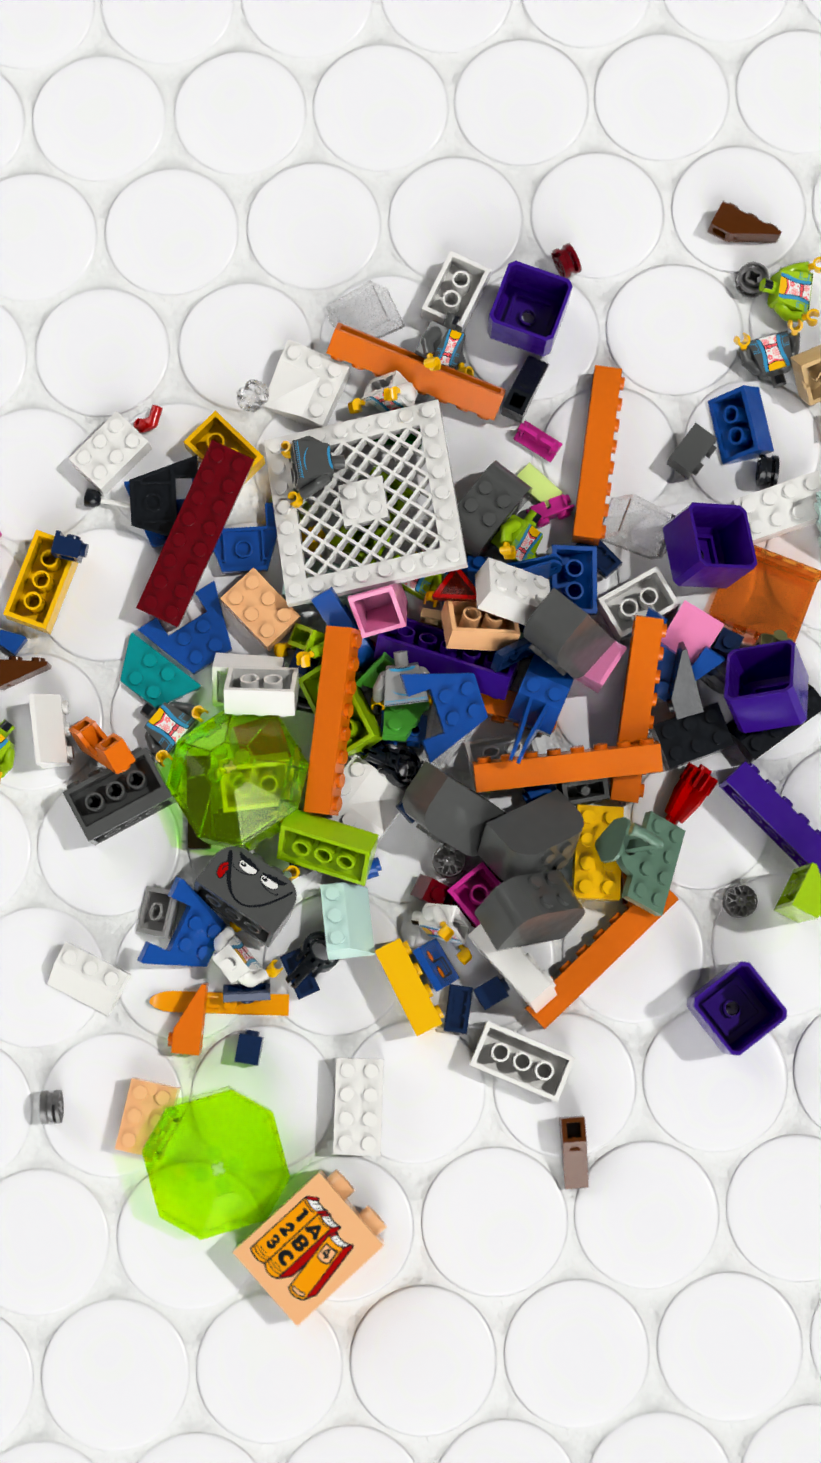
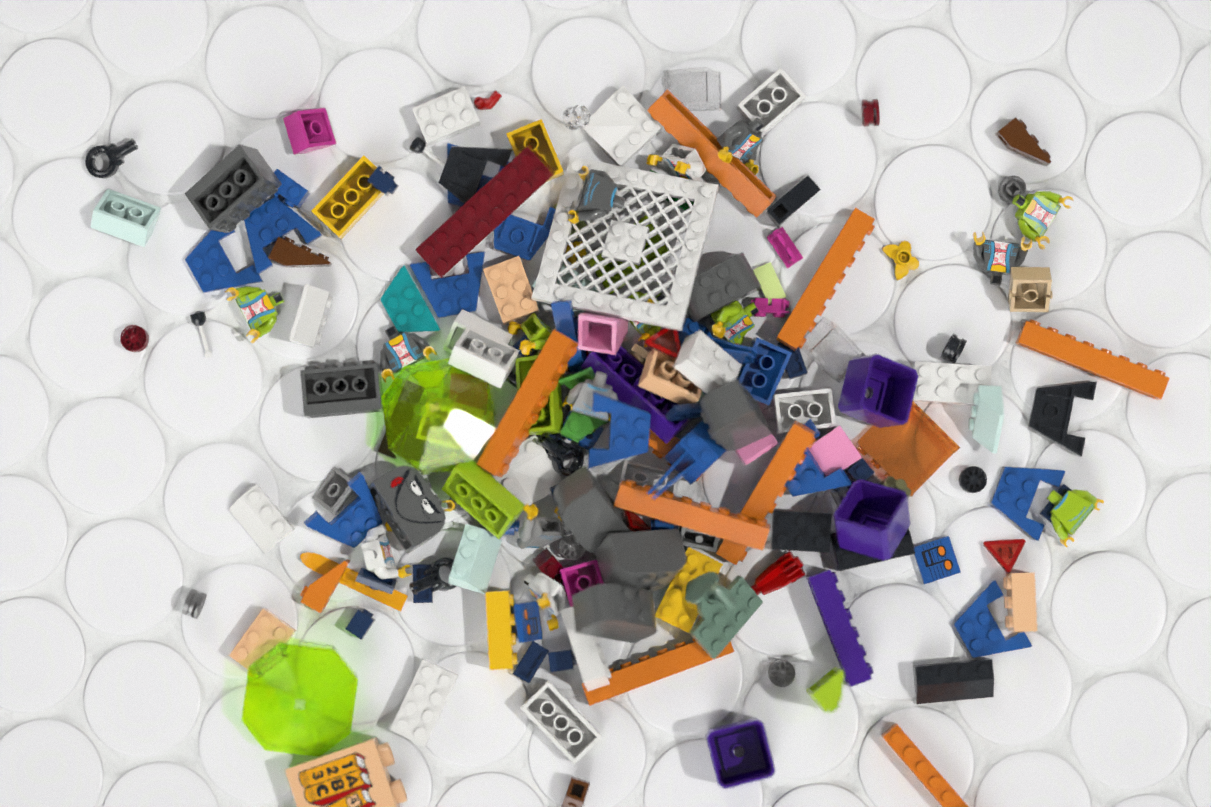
camera: 25 degrees right, 5 degrees up
orange arch [68,716,136,774] -> none
dark purple plate [487,261,573,357] -> none
dark grey brick [666,423,718,479] -> none
slope [666,642,704,720] -> none
blue slope [708,385,774,465] -> none
none -> light grey torso [517,503,565,549]
none -> clear red piece [623,509,651,532]
none -> yellow animal [882,241,919,281]

